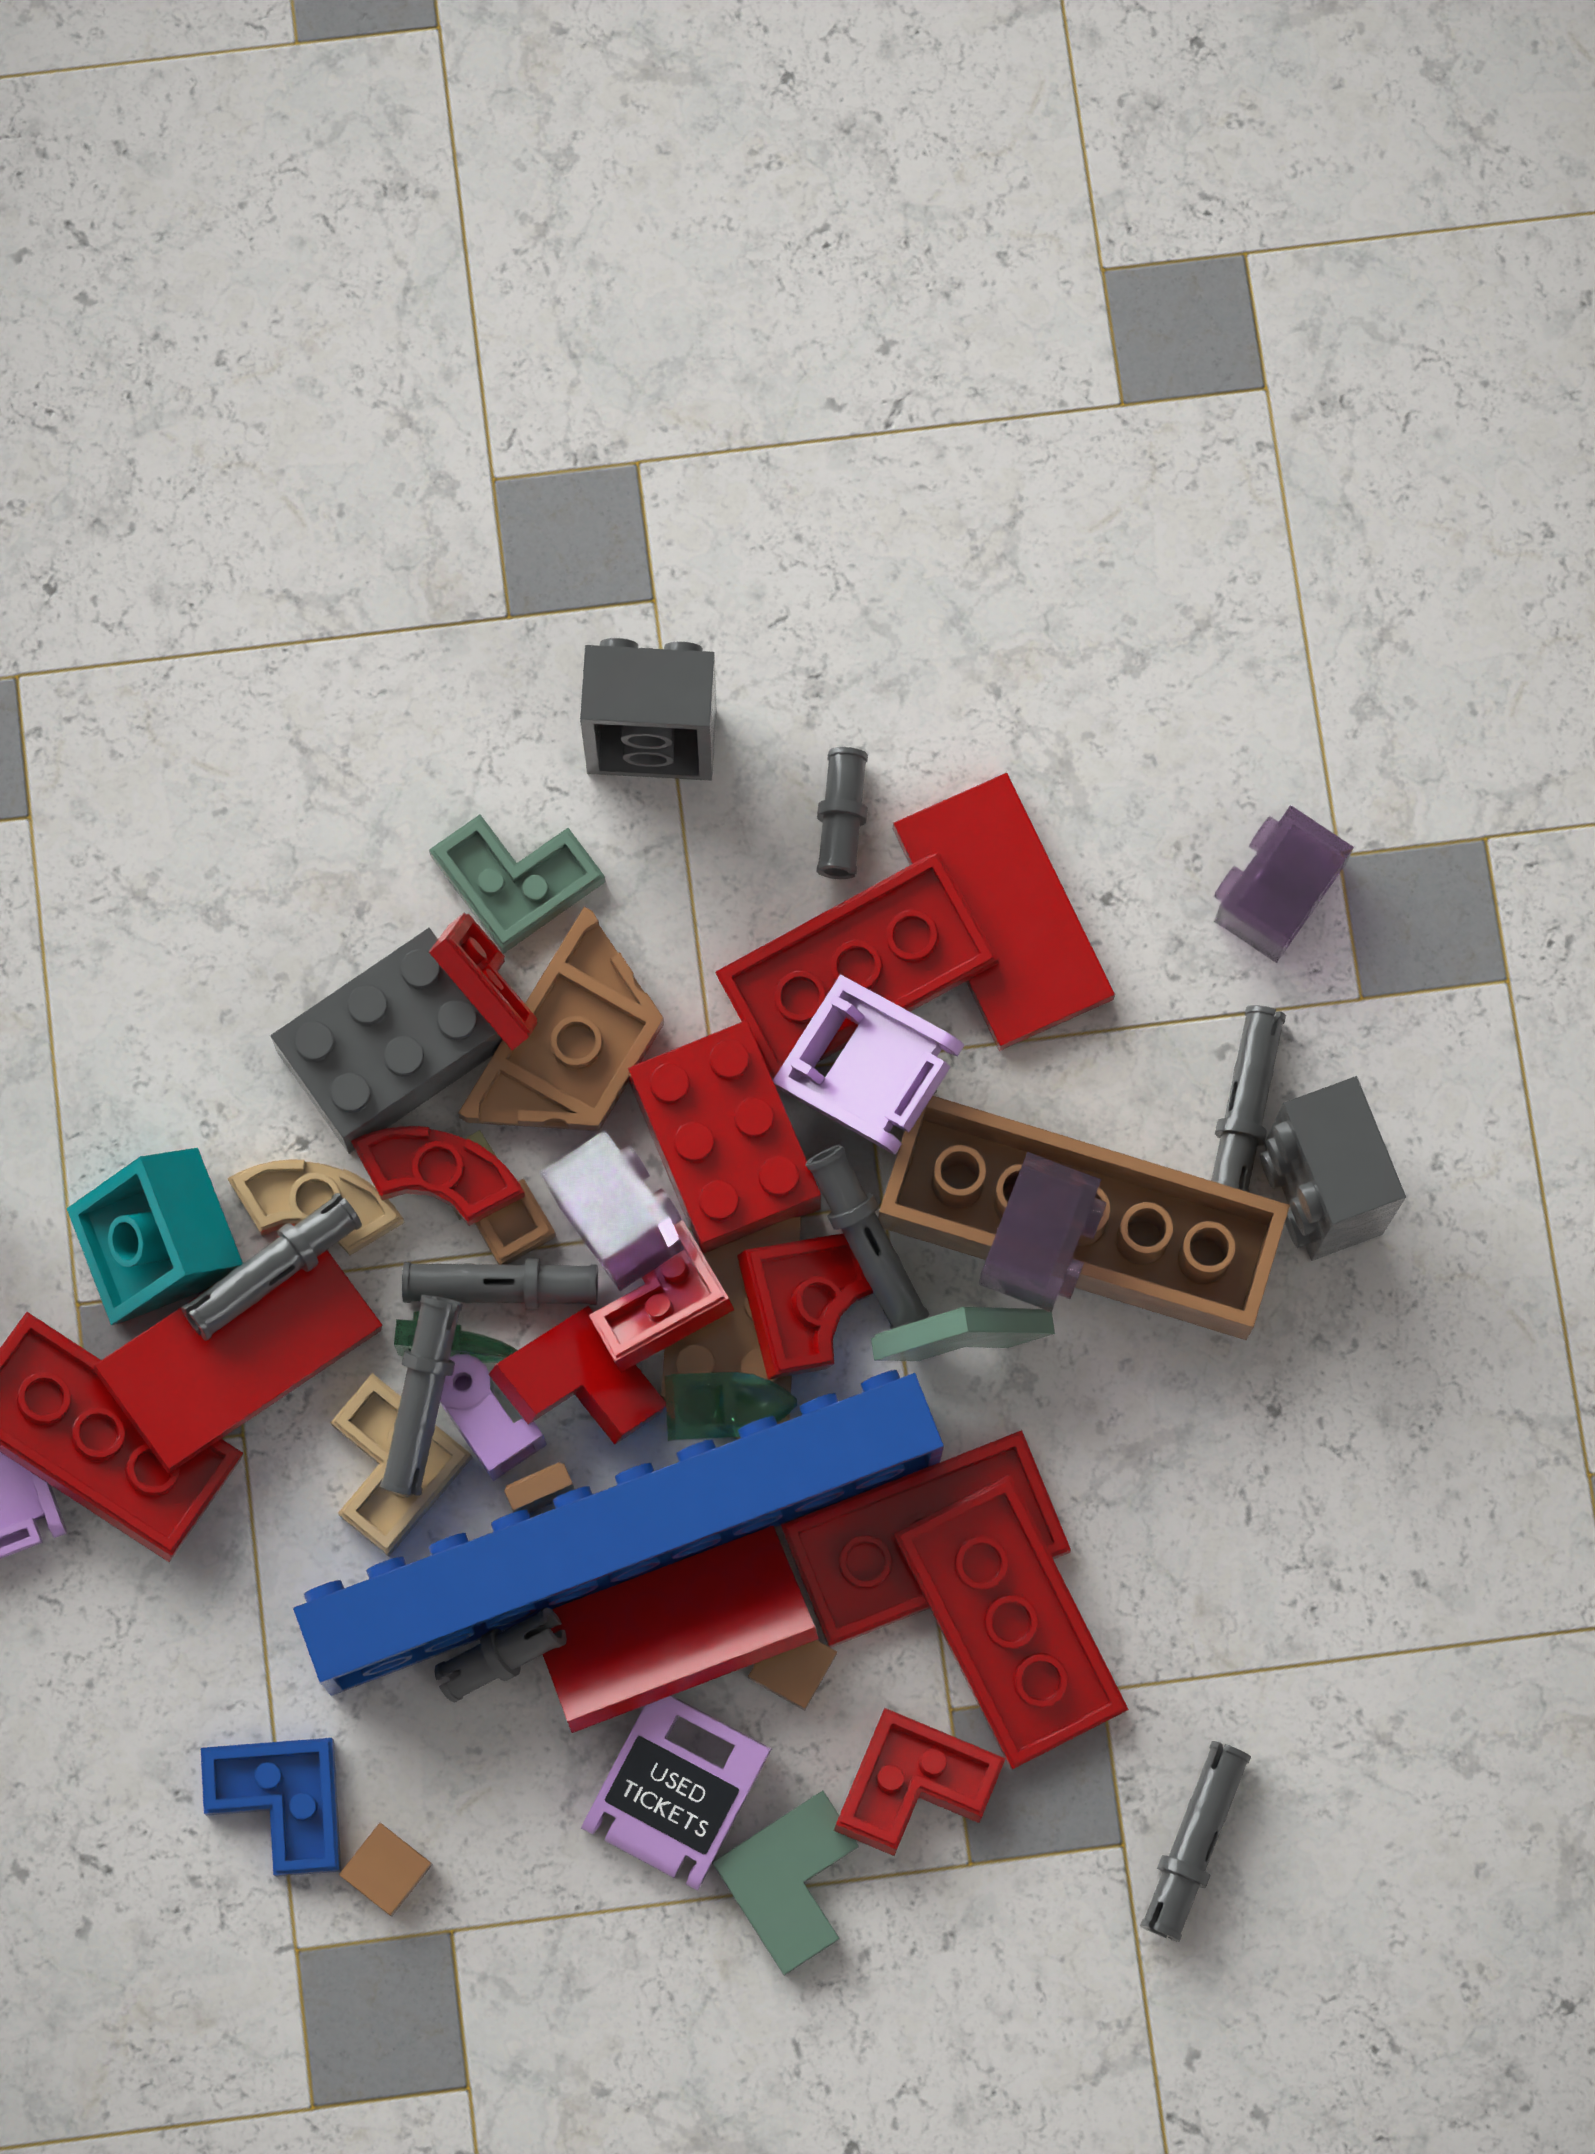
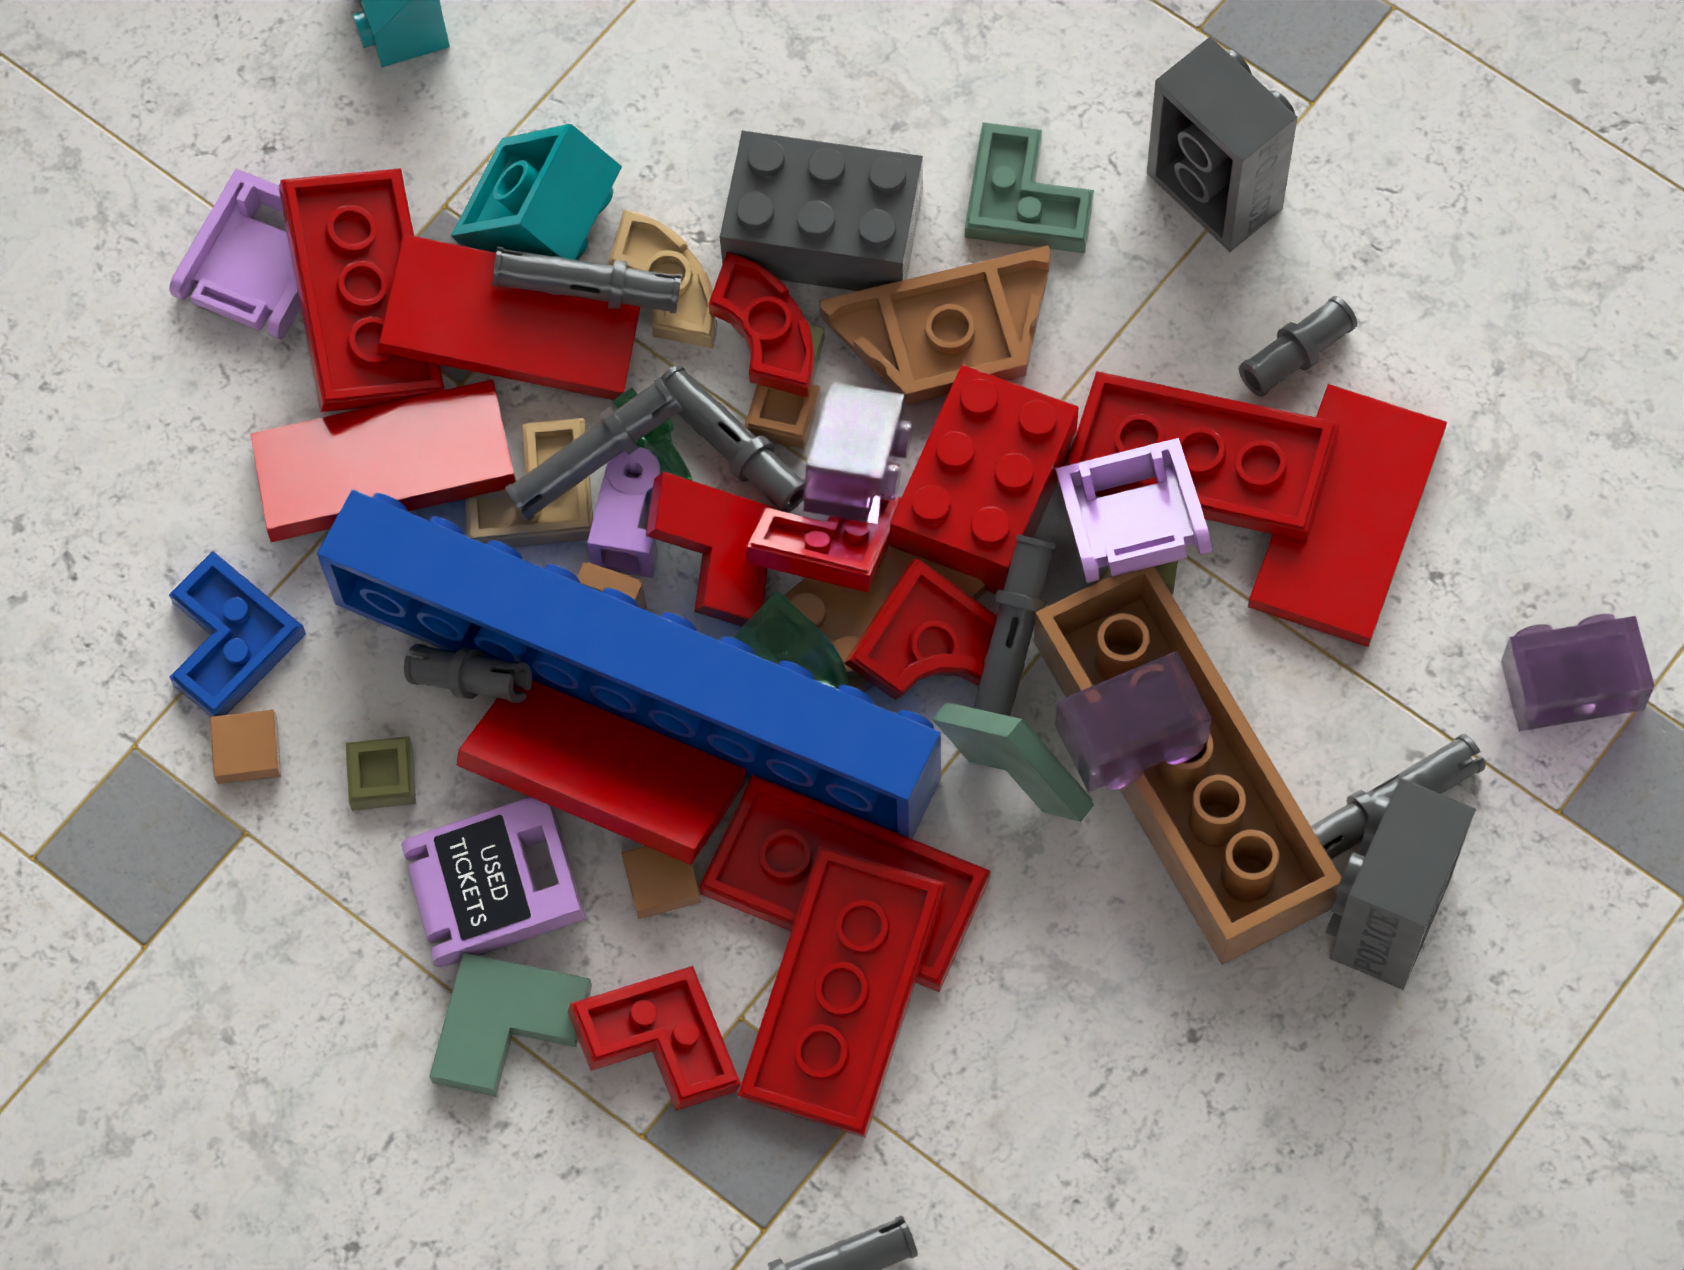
camera: 50 degrees right, 10 degrees down
red tile [429,912,538,1051] -> none
none -> tile [250,379,516,542]
none -> olive tile [346,736,416,811]

